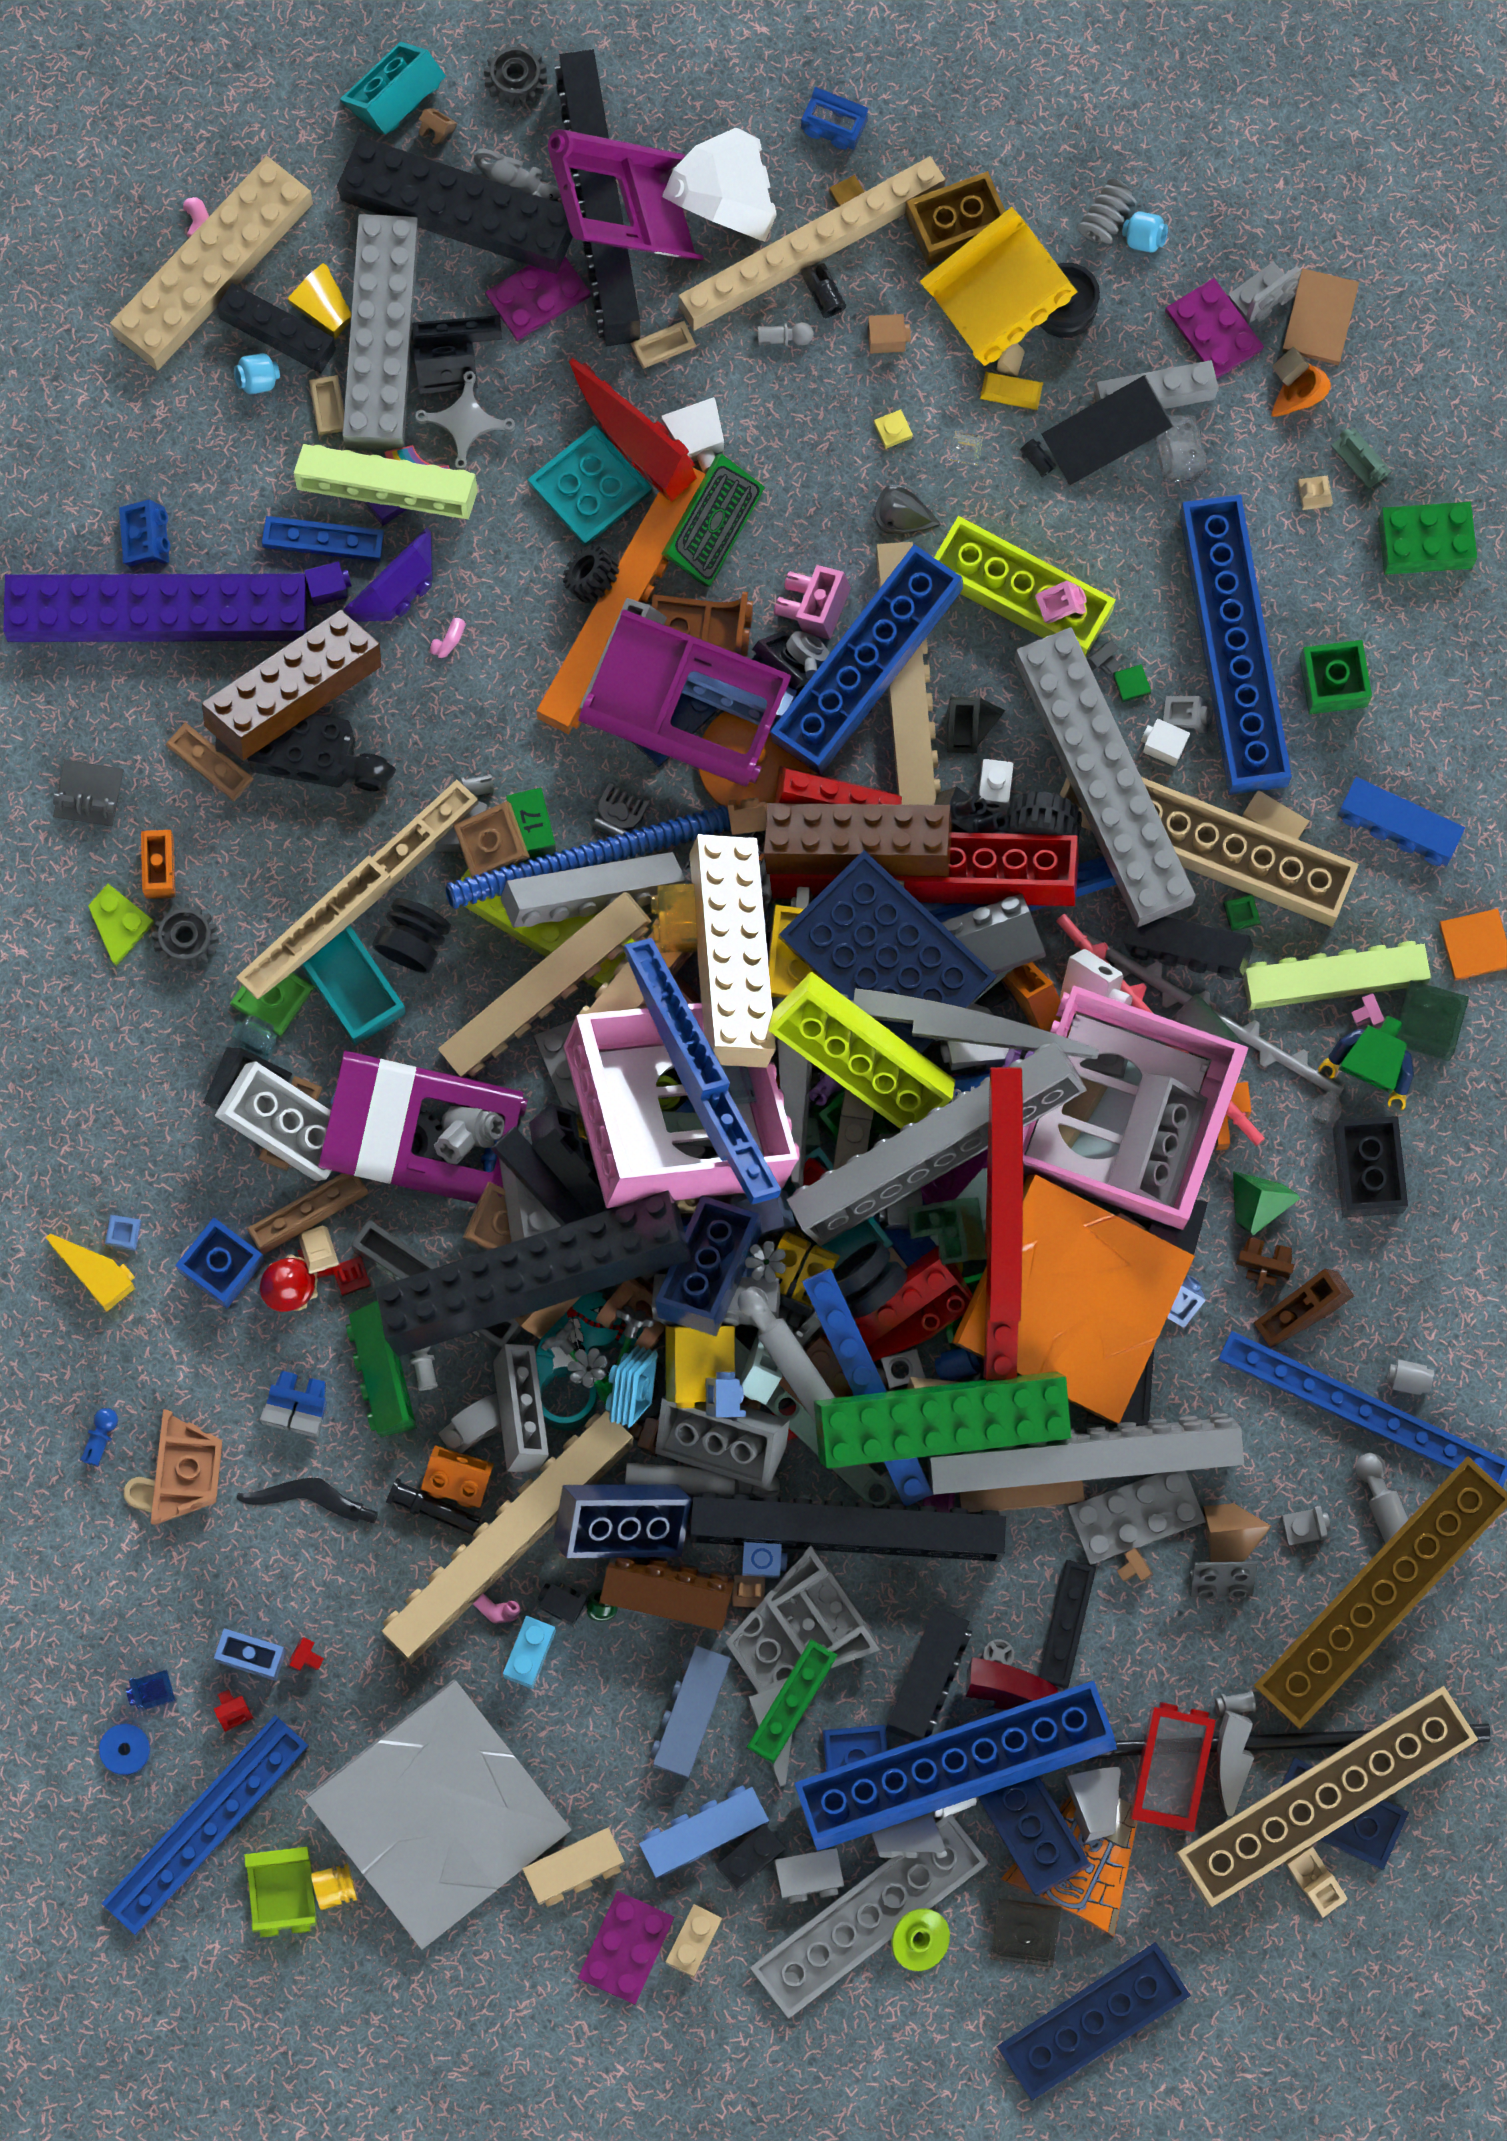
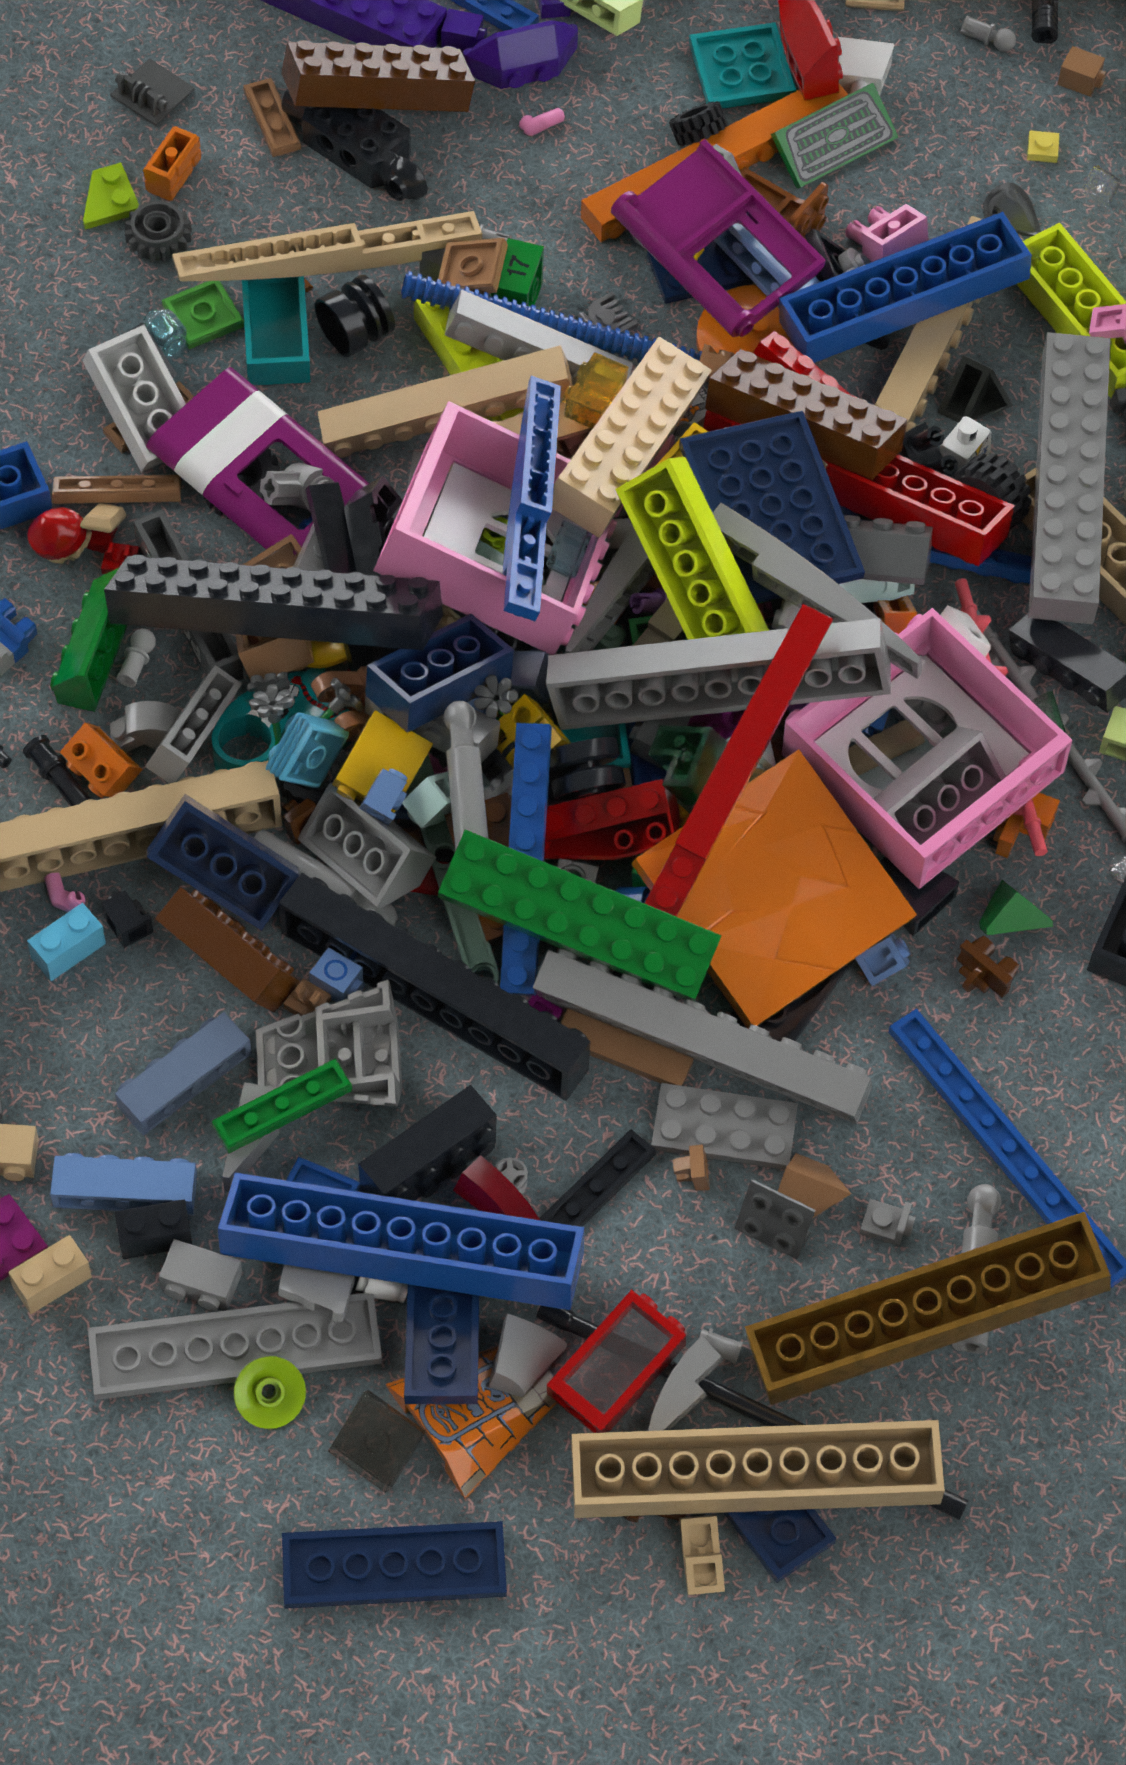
camera: 30 degrees right, 15 degrees down
dark green tile [587,1590,618,1622] -> none
reddish brown slope [1254,1268,1354,1348] -> none
light grey brick [1387,1359,1434,1395] -> none

